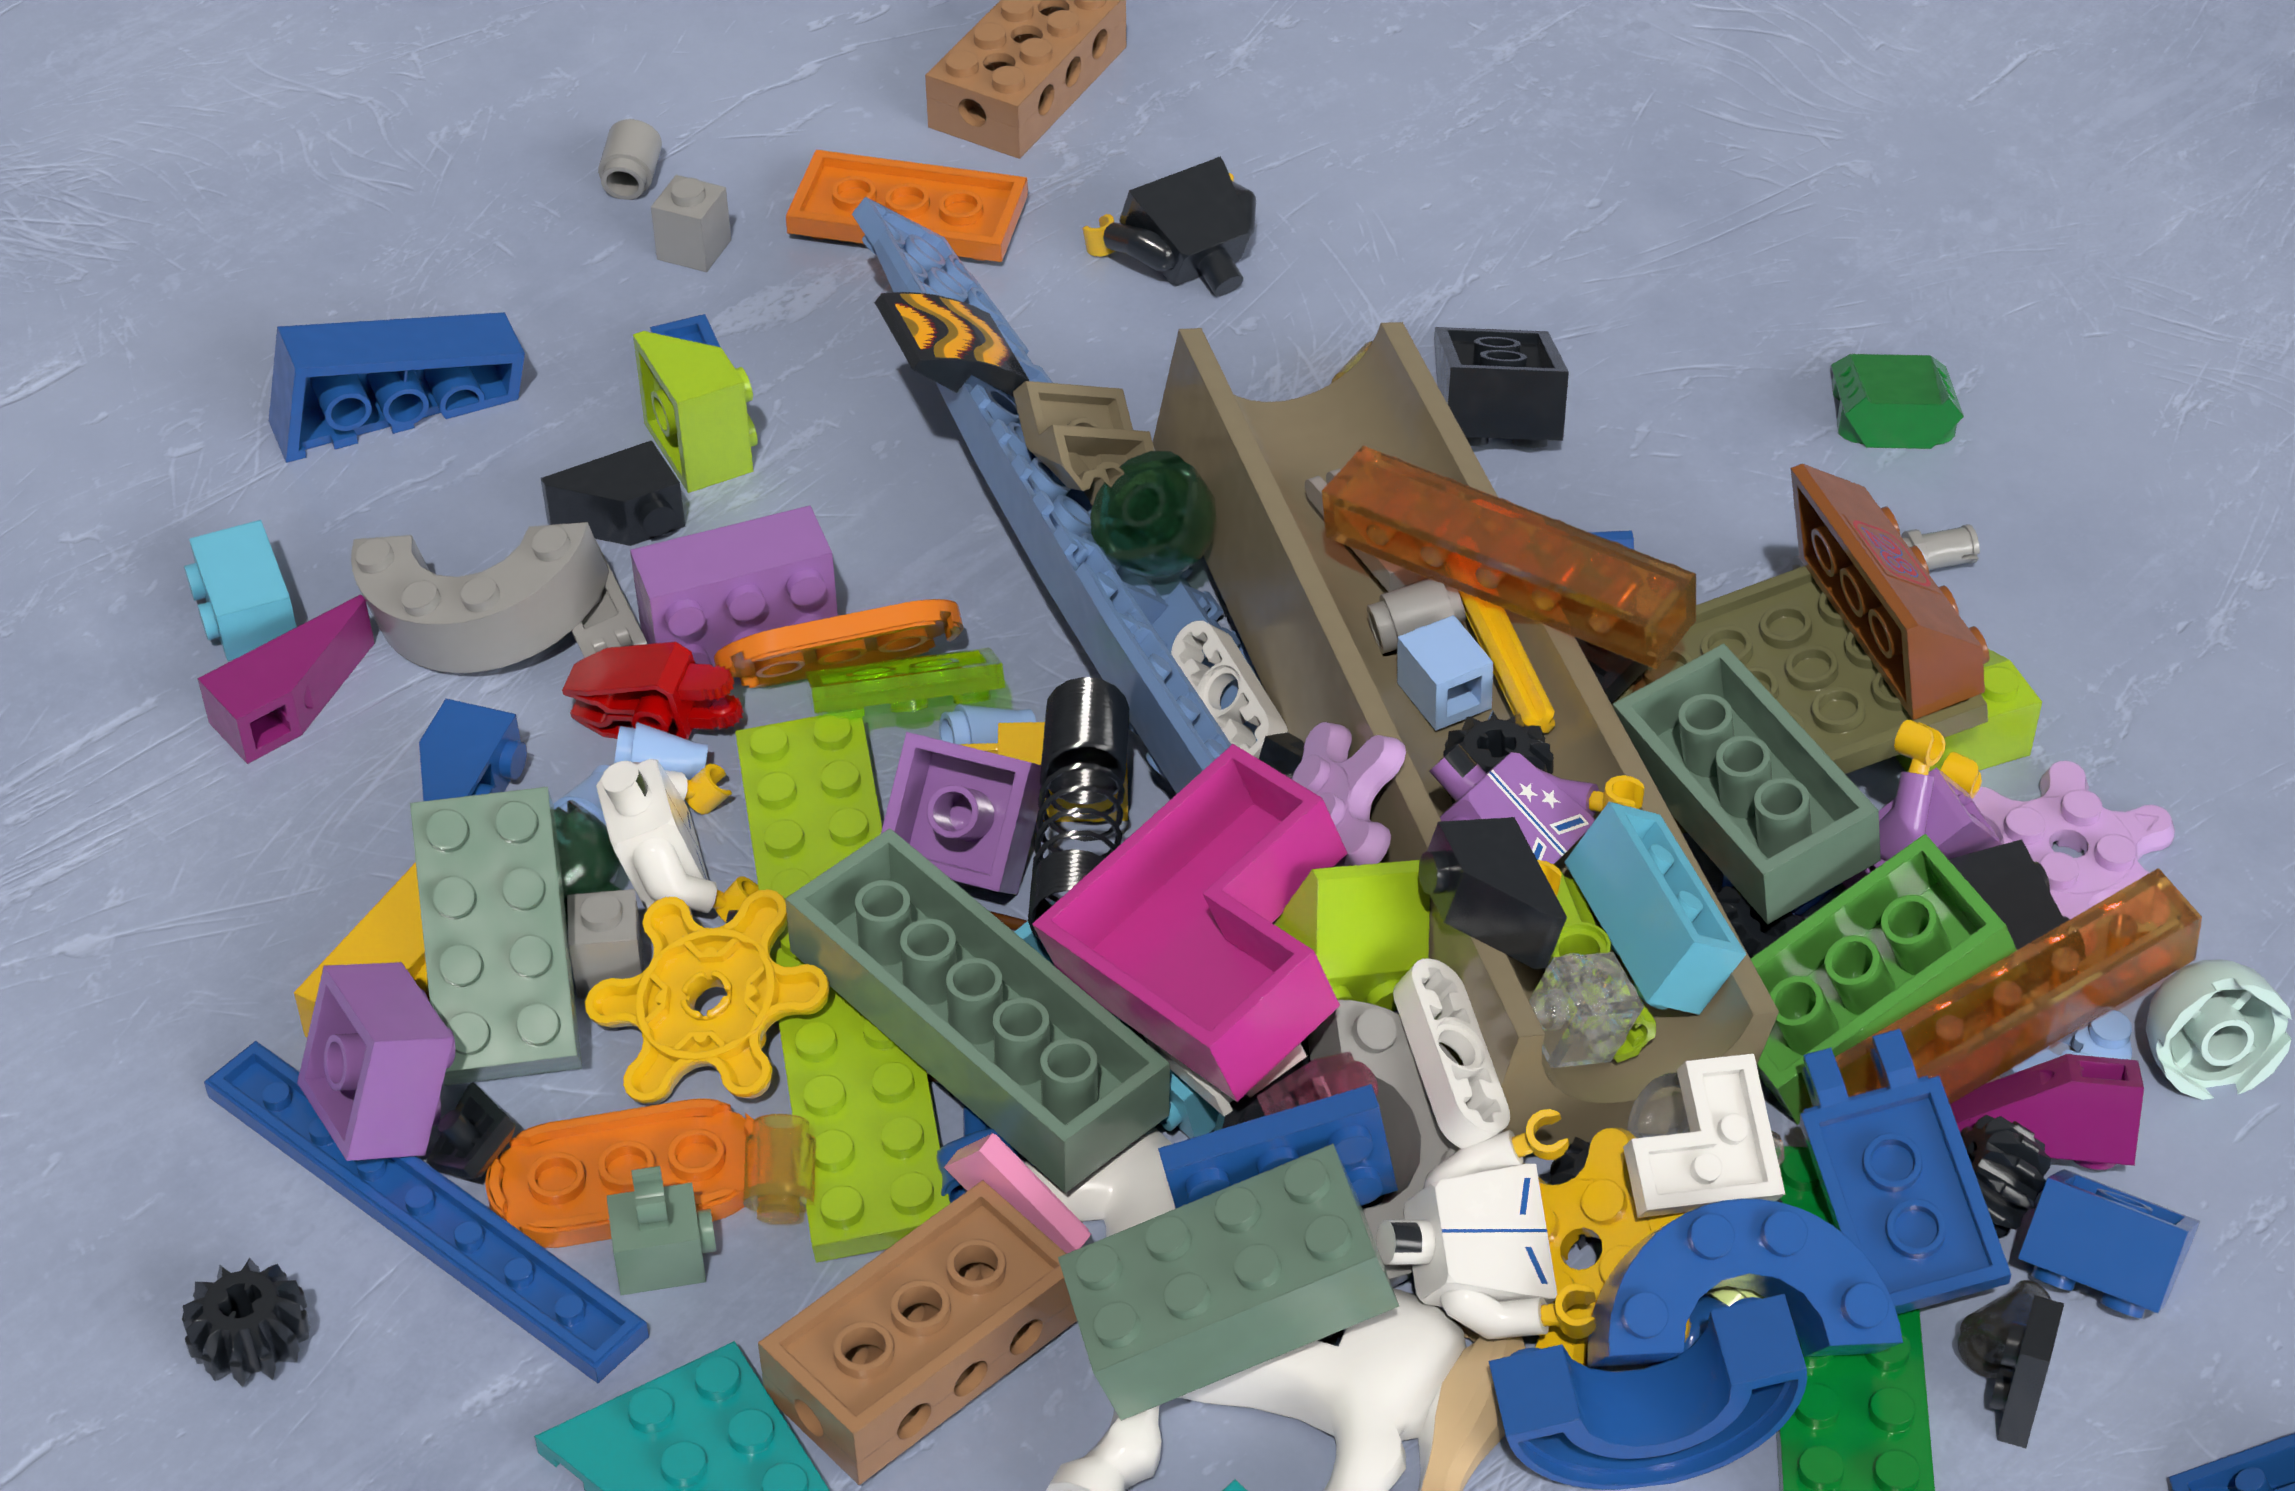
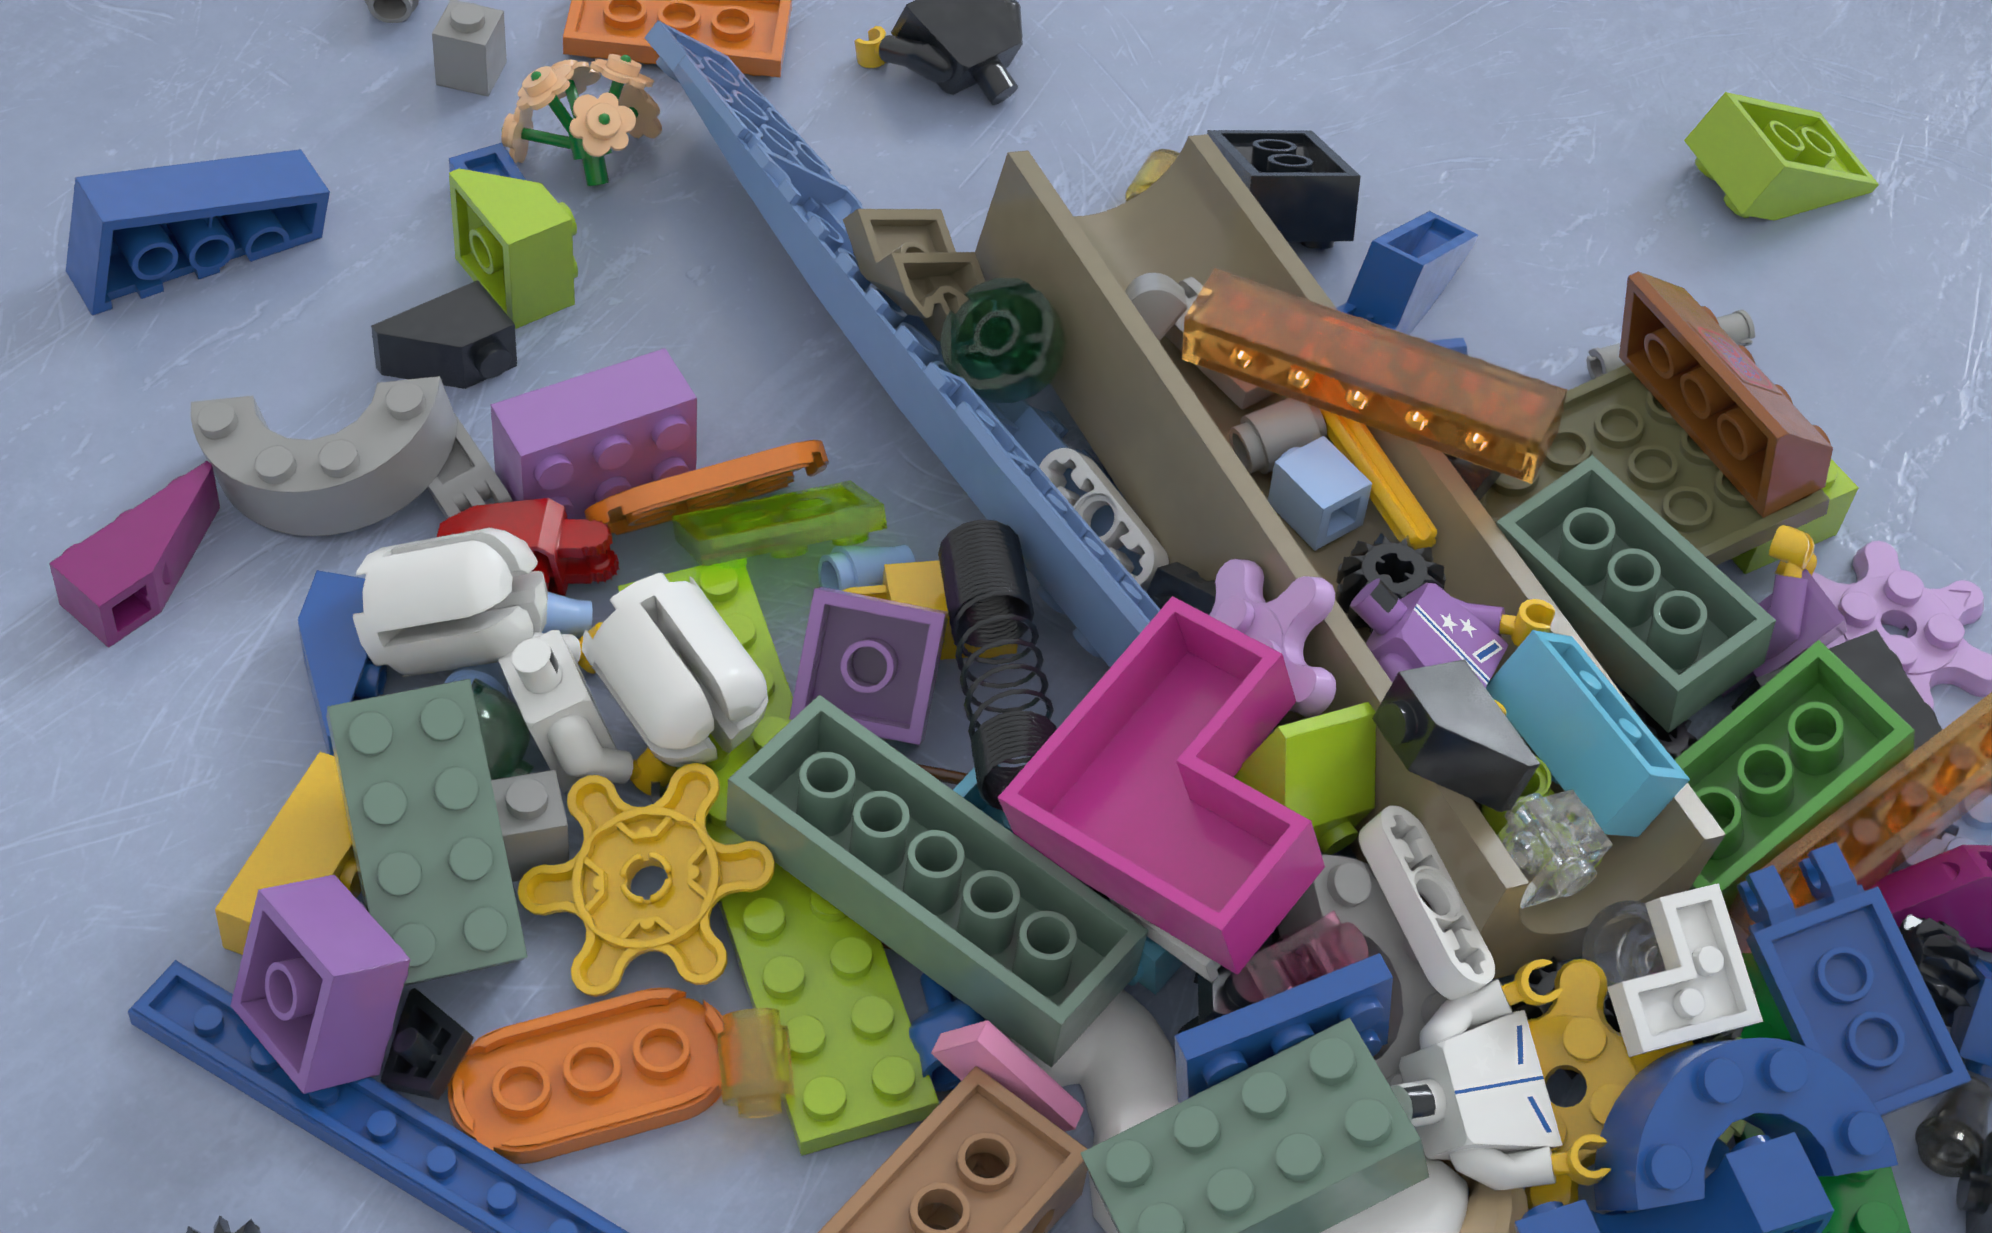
camera: 15 degrees left, 5 degrees up
medium azure brick [184,520,297,661] -> none
sand green brick [606,1166,716,1295] -> none
slope [874,292,1029,397] -> none
green slope [1831,354,1964,449] -> none
none -> white cylinder [353,528,548,677]
none -> light nougat plant [501,54,662,186]
none -> white cylinder [582,573,768,767]
none -> light grey brick [1125,273,1187,341]
none -> blue slope [1337,211,1478,347]
none -> lime slope [1684,92,1879,221]

